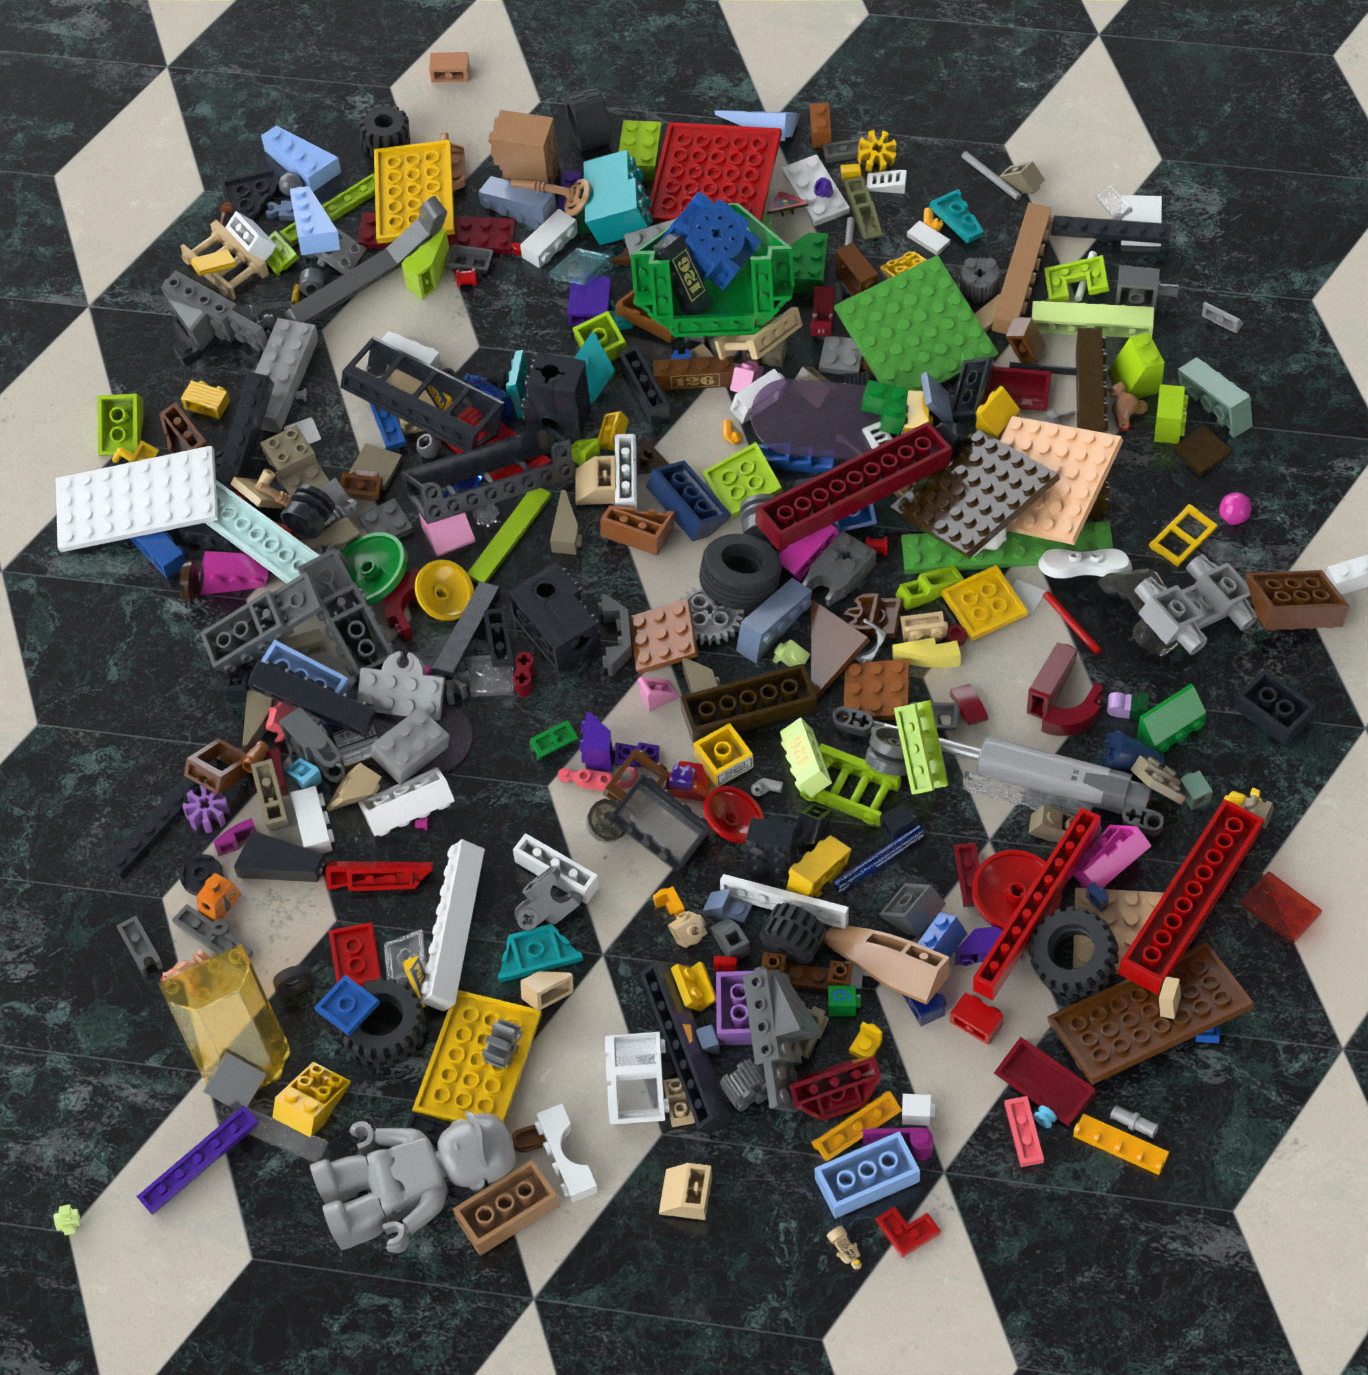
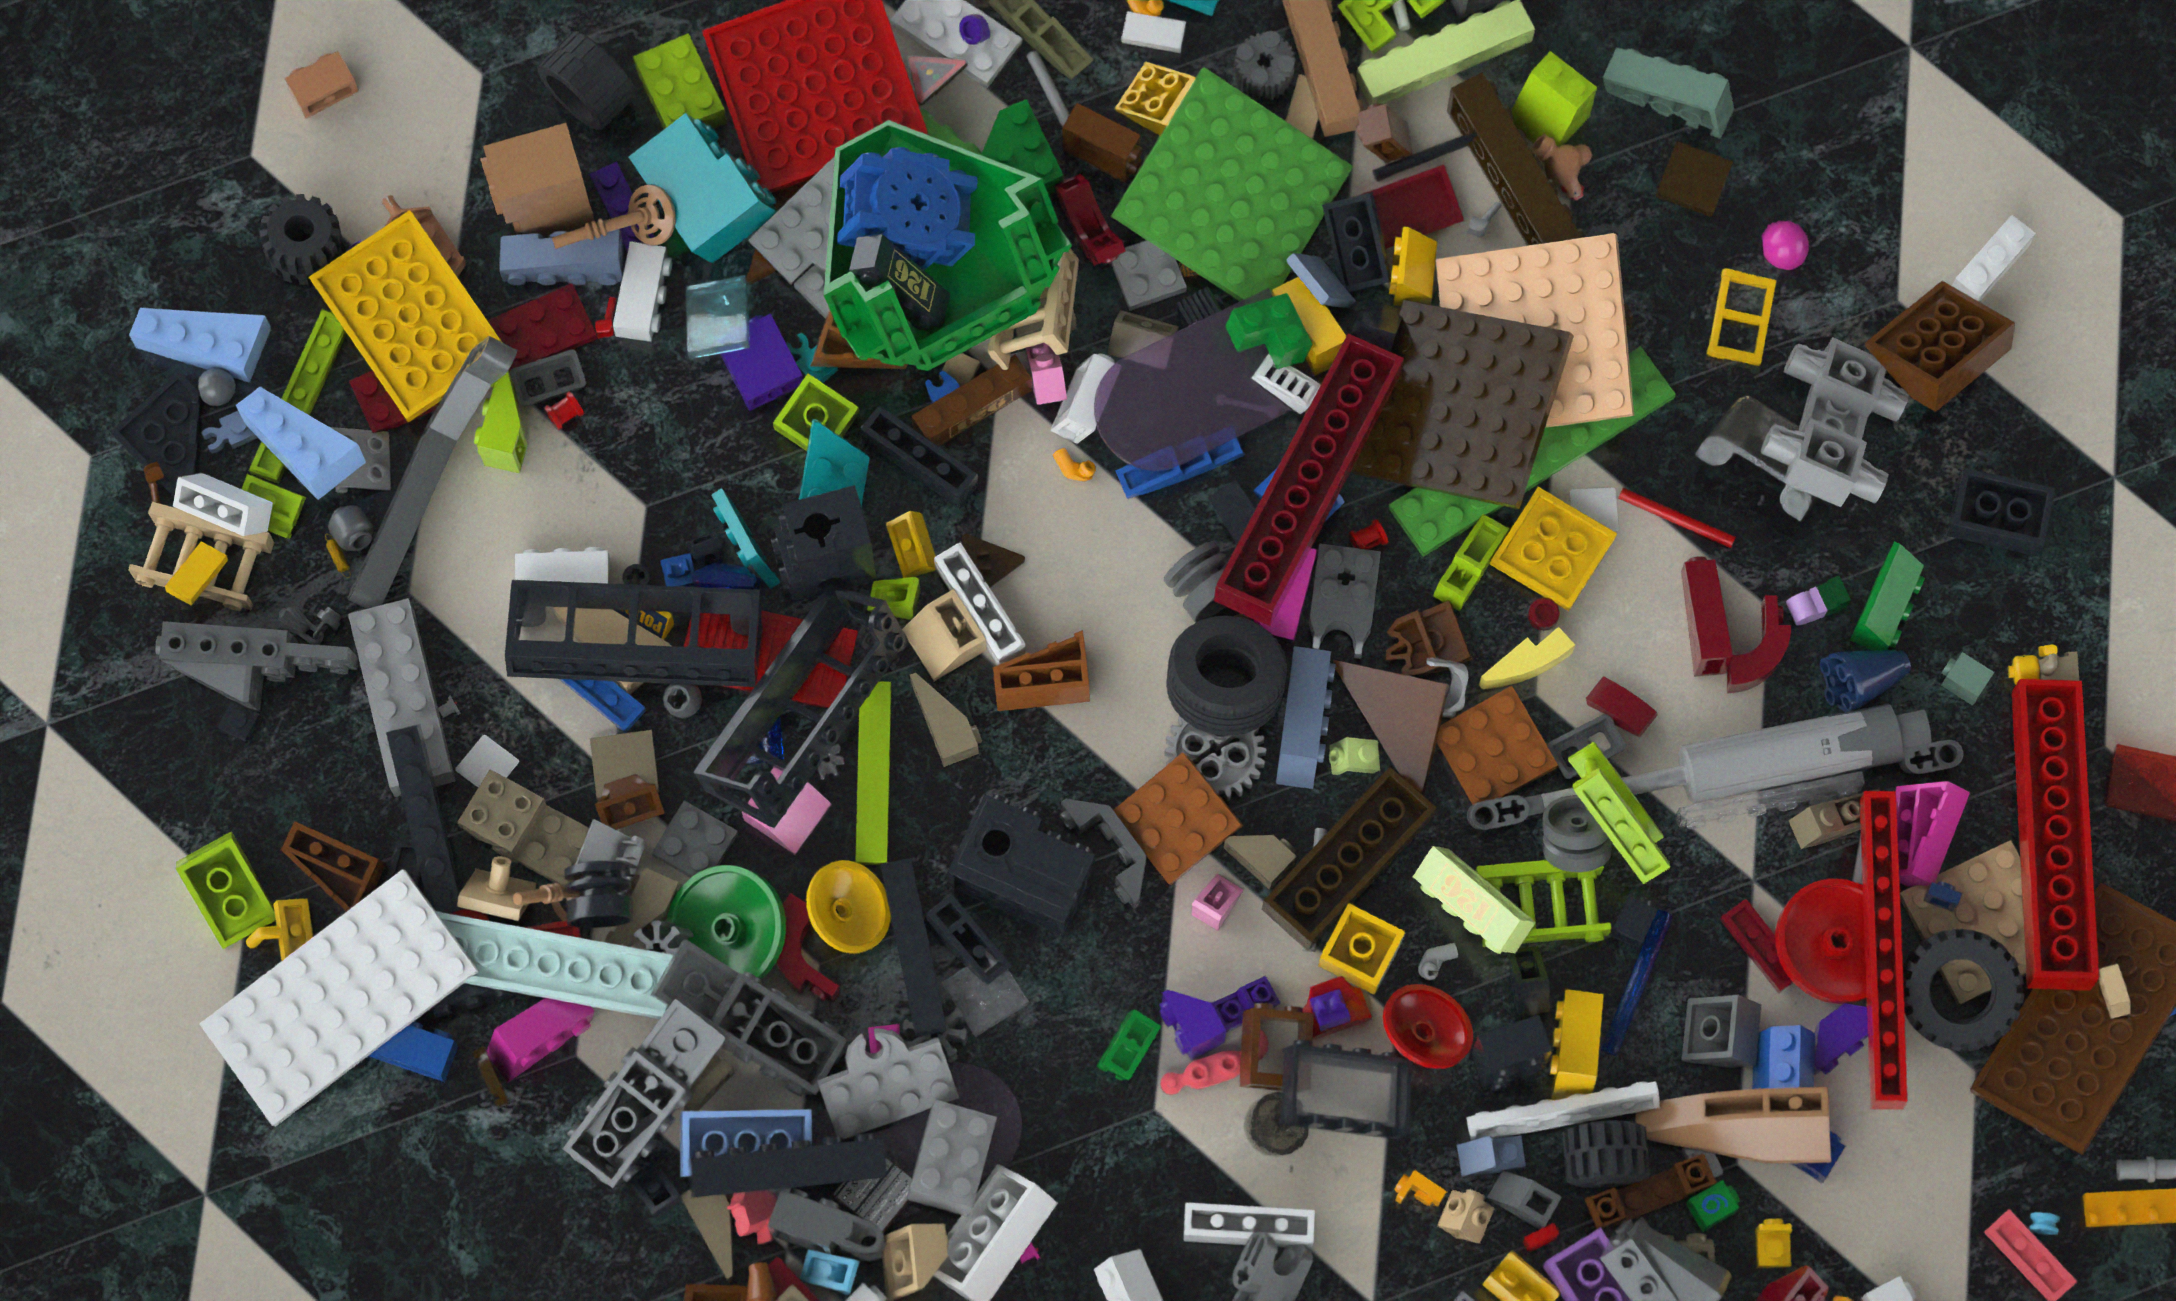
camera: 35 degrees left, 15 degrees up
yellow brick [181,380,230,420] -> none
dark red axle [512,652,535,697] -> none
dark blue slope [646,460,732,541] -> none
lime plate [702,442,783,521] -> none
tan bracket [900,611,948,643] -> none
red brick [950,992,1004,1045] -> none
dark red slope [994,1037,1097,1127] -> none
white plate [1038,549,1132,578] -> none
dark tan plate [1130,755,1186,804] -> none
lime brick [1154,384,1188,444] -> none

